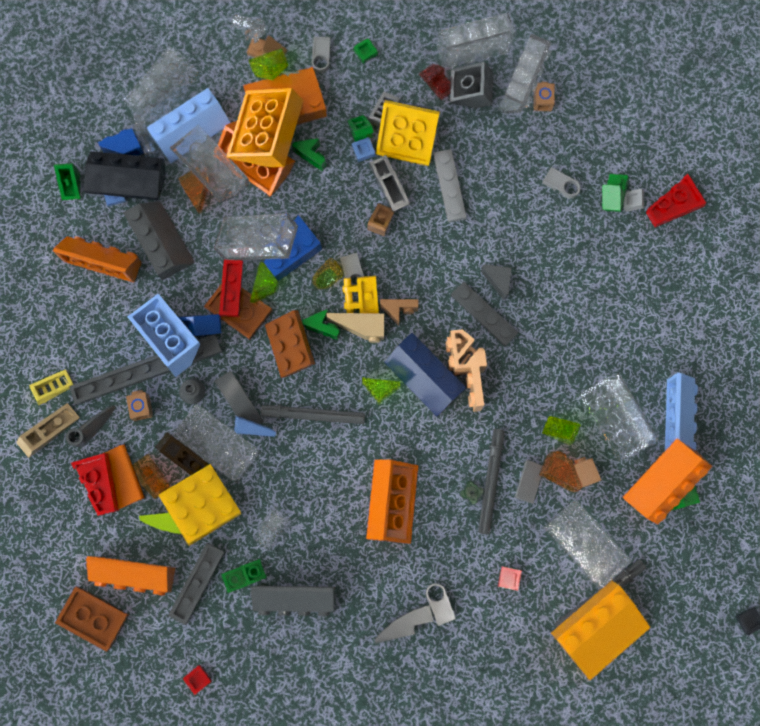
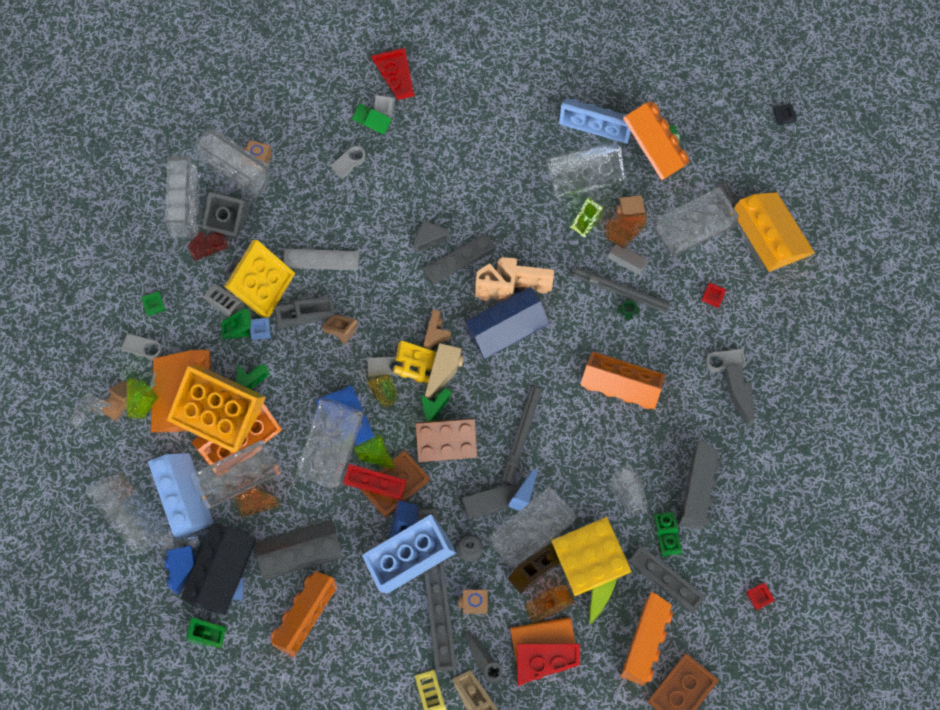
camera: 80 degrees left, 10 degrees down
clear neon green slope [362,377,400,405] -> none

